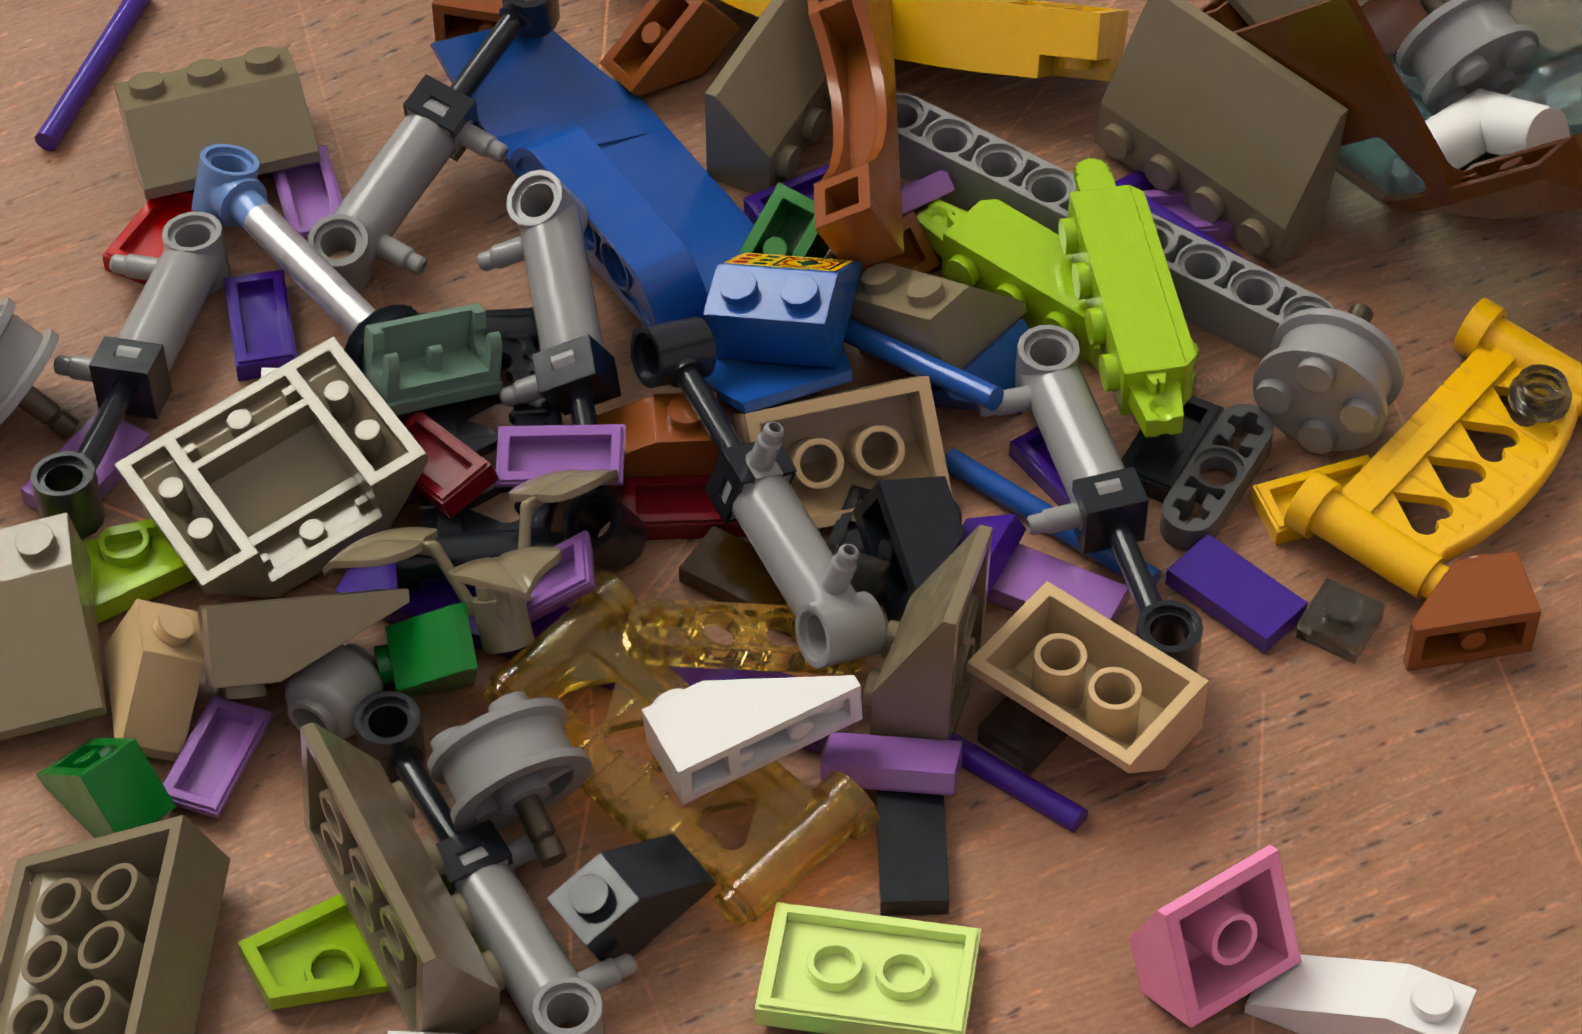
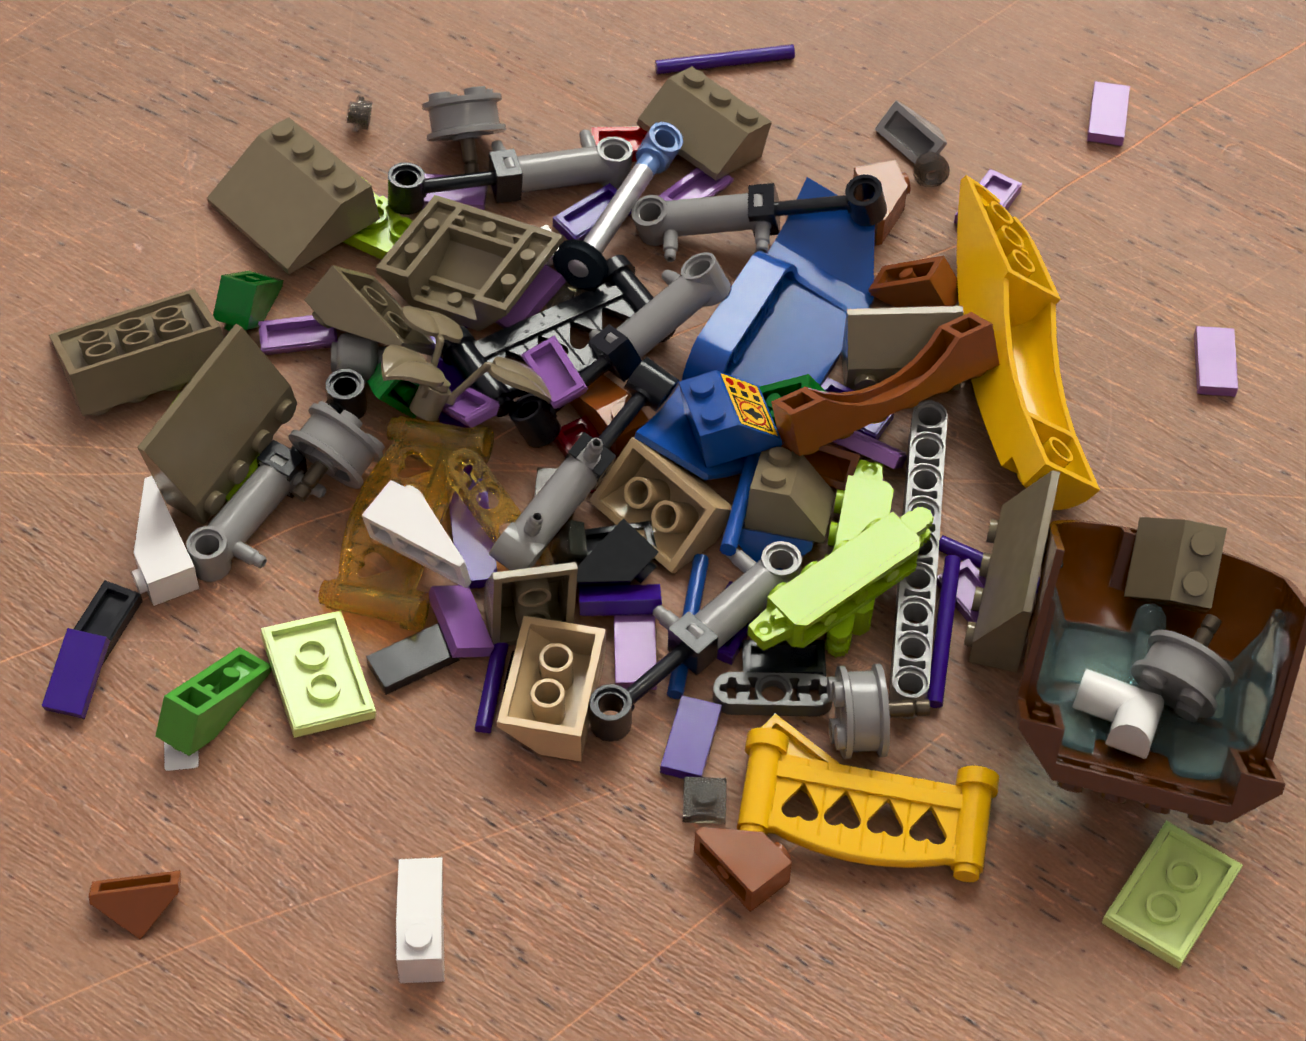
camera: 60 degrees right, 5 degrees up
tan slope [104,599,204,762] -> none
sand green hinge [362,303,503,415] -> none
dark red tile [403,410,499,519] -> none
black slope [547,833,717,962] -> none
bright pink slope [1129,845,1302,1028] -> none
clear smoke plate [1508,364,1572,423] -> none

